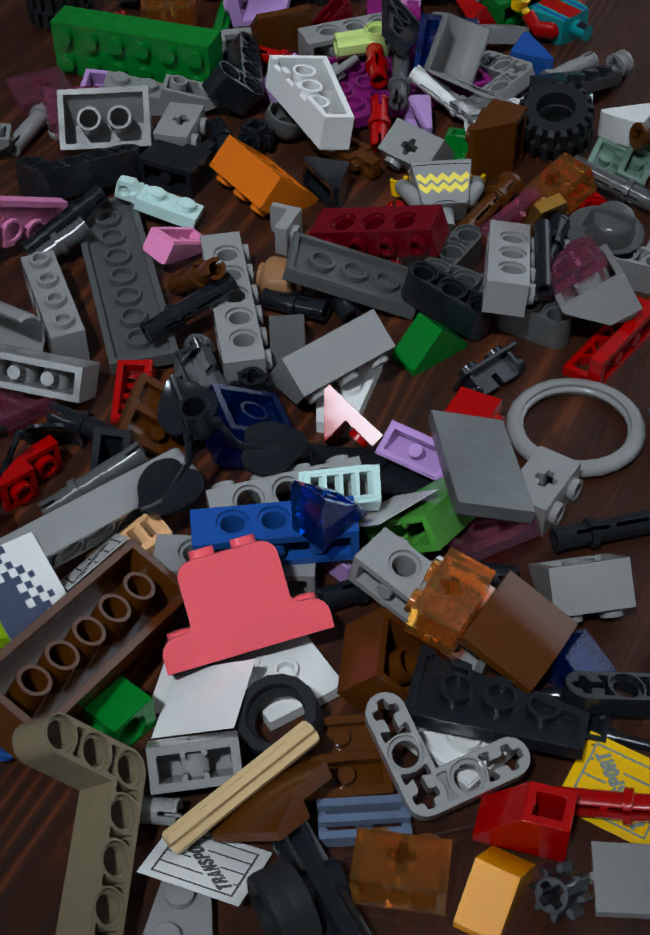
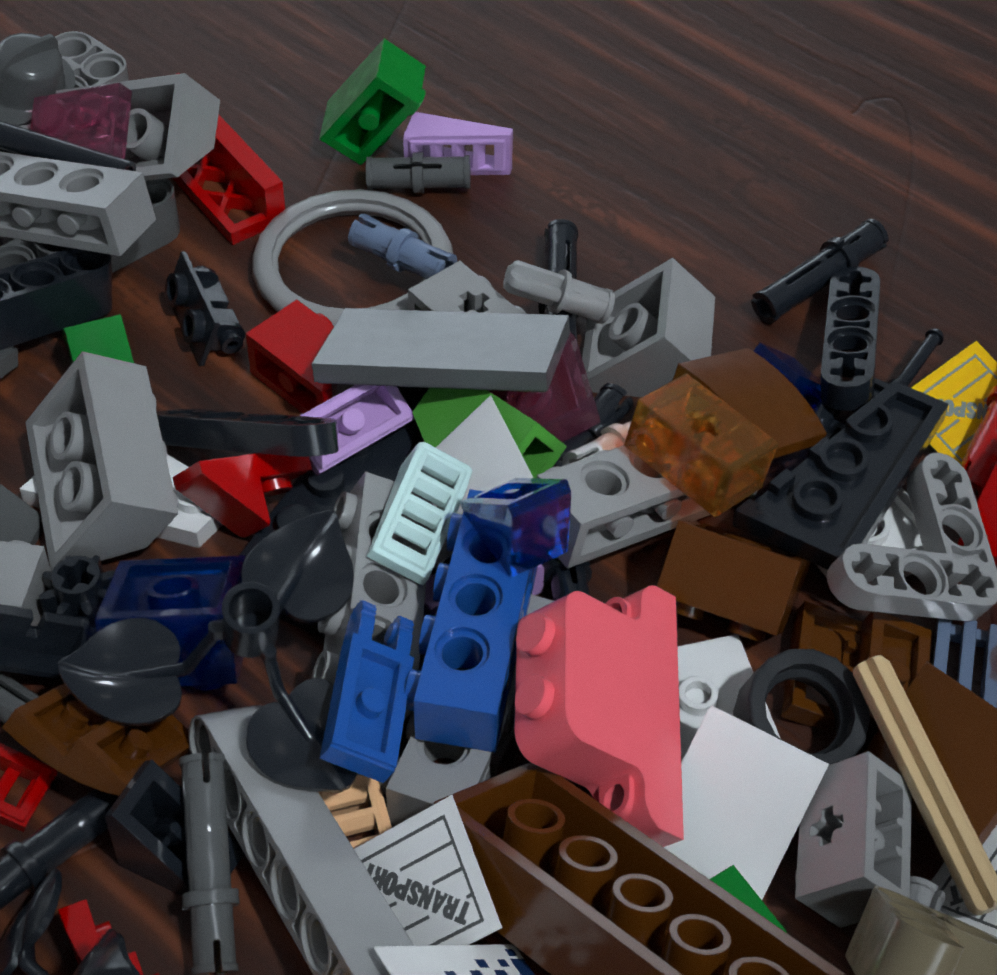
camera: 75 degrees left, 5 degrees up
none -> black beam [156,409,339,457]
none -> blue hinge [320,600,414,783]
none -> sand blue pin [348,213,457,279]
none -> light grey axle [503,260,615,324]

